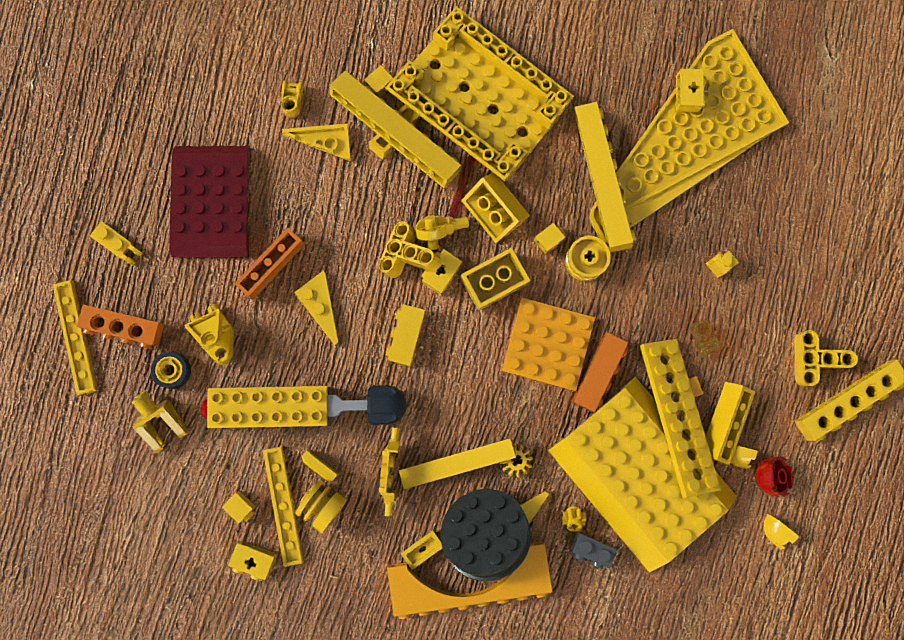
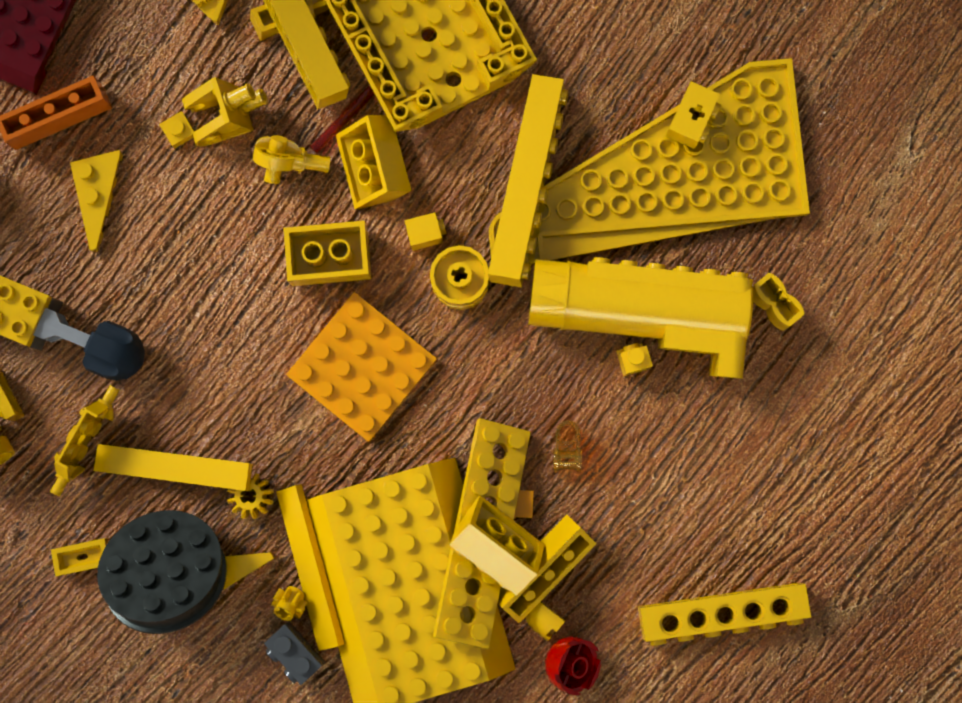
camera: 35 degrees right, 0 degrees up
yellow beam [379,221,441,278] -> none
yellow brick [385,304,425,367] -> none
light orange arch [387,541,552,619] -> none
yellow brick [421,249,462,295] -> none
orange brick [571,332,628,413] -> none
yellow beam [794,330,858,387] -> none
none -> yellow plate [159,111,195,149]
none -> yellow piece [182,77,268,147]
none -> yellow tile [276,484,345,651]
none -> yellow slope [450,495,545,596]
none -> yellow piece [528,257,753,379]
none -> yellow brick [752,273,805,331]

